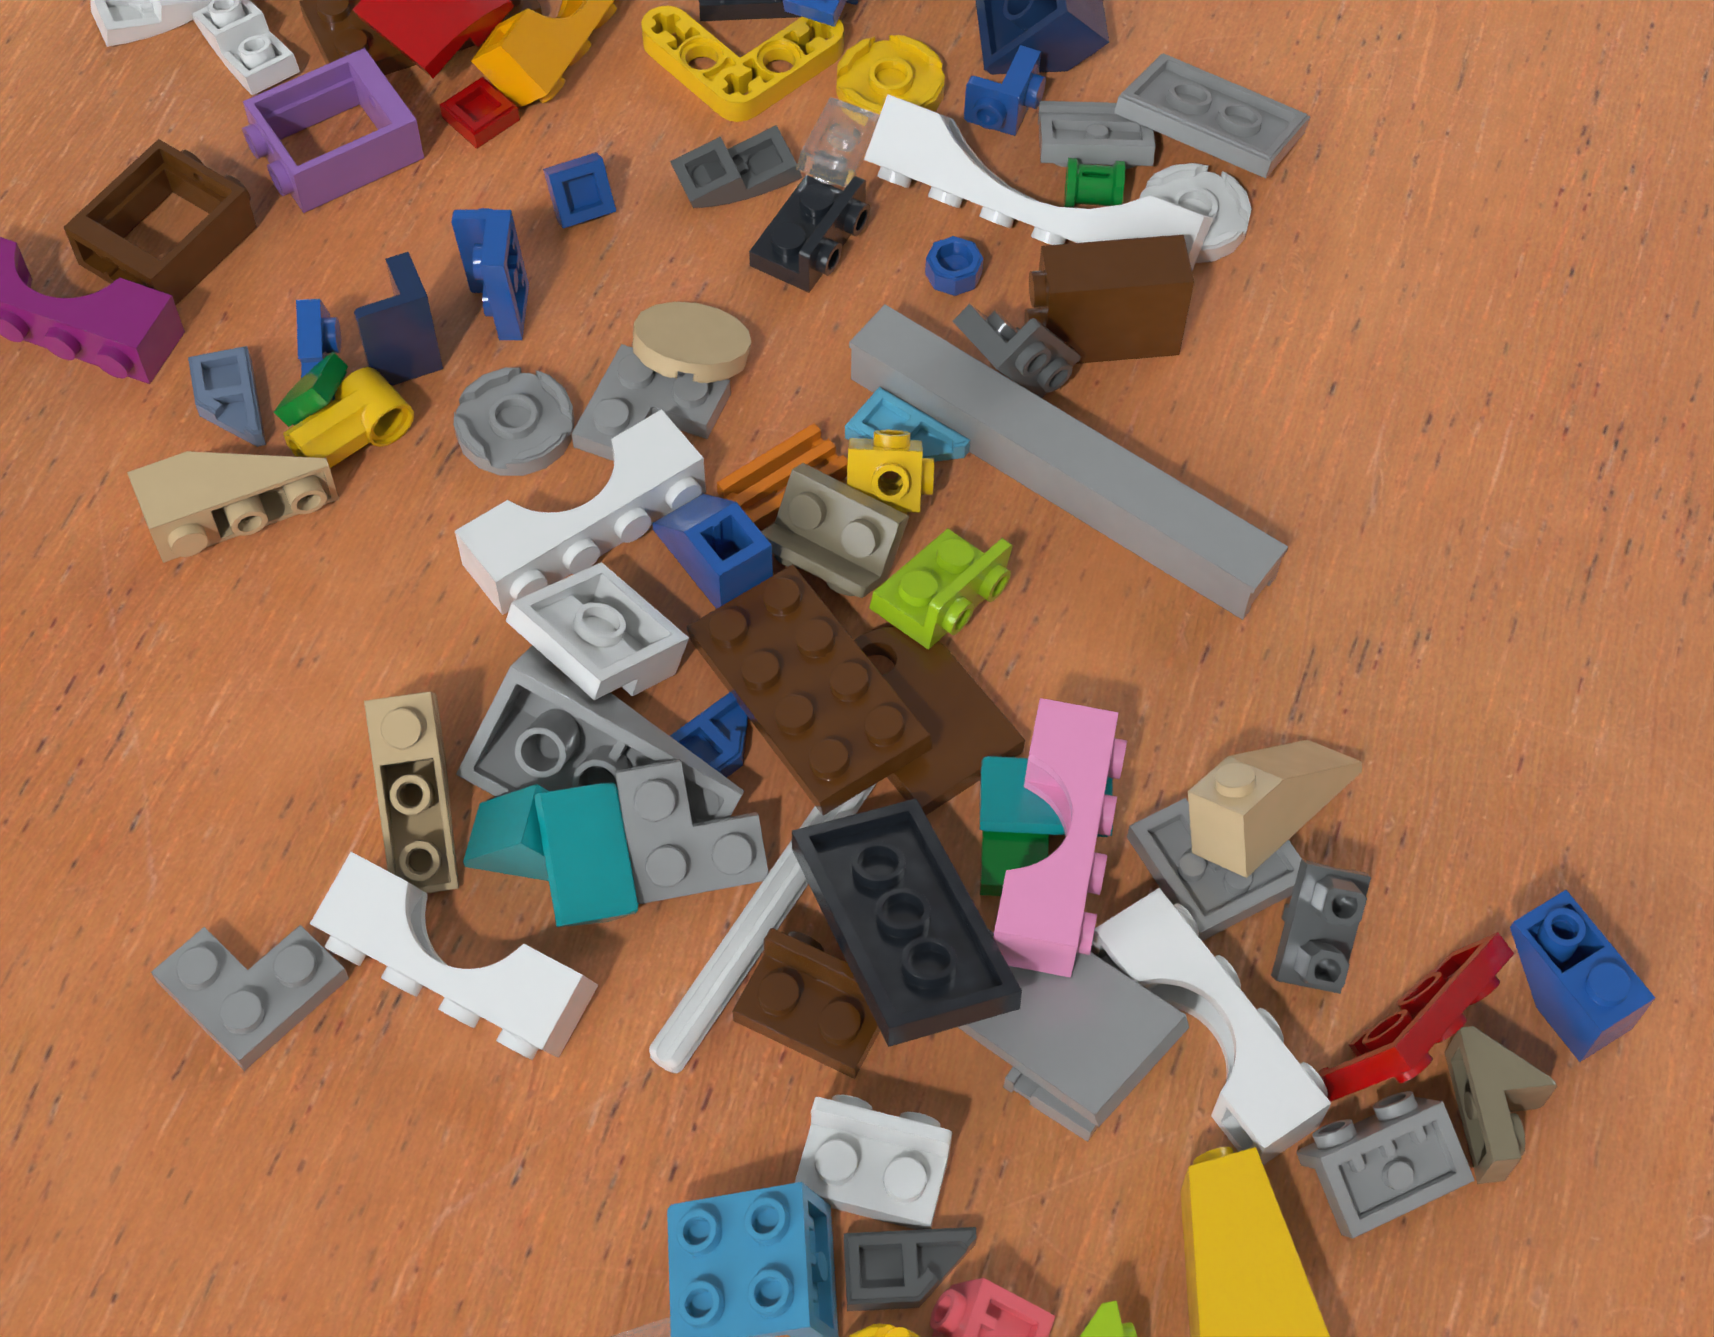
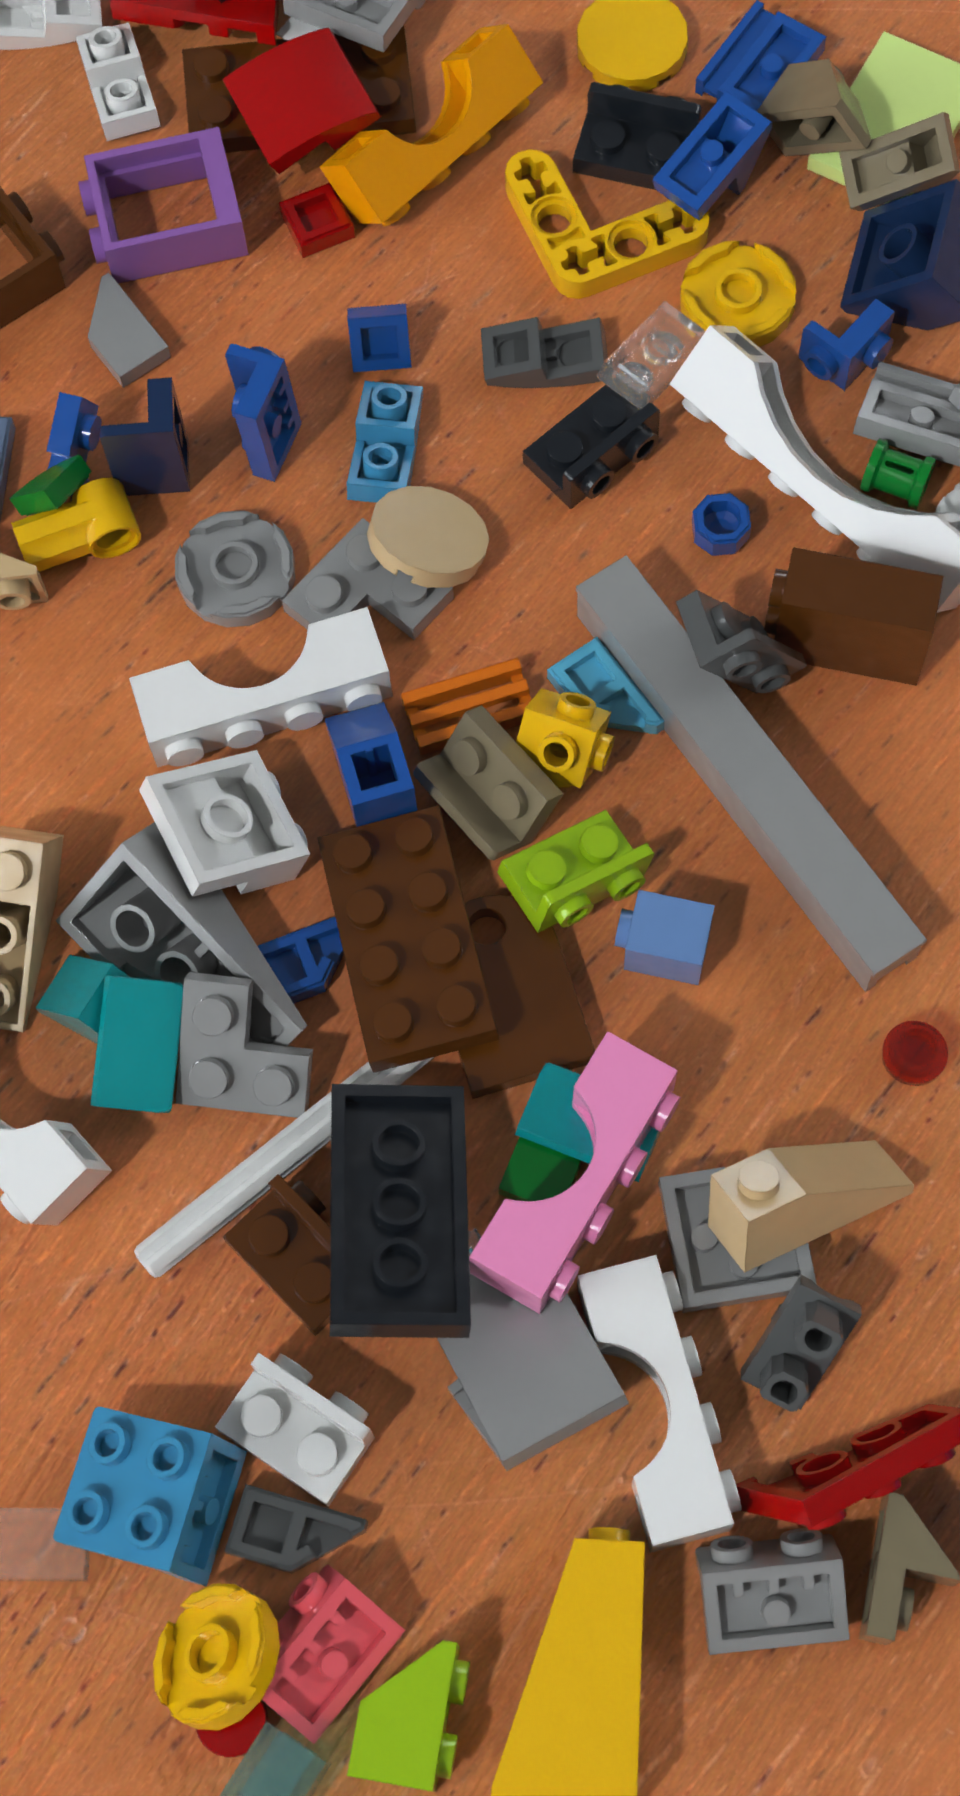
camera: 25 degrees right, 10 degrees up
none -> light grey tile [88,273,171,388]
none -> dark azure slope [347,381,423,503]
none -> medium blue brick [614,890,715,986]
none -> clear red plate [881,1021,948,1086]

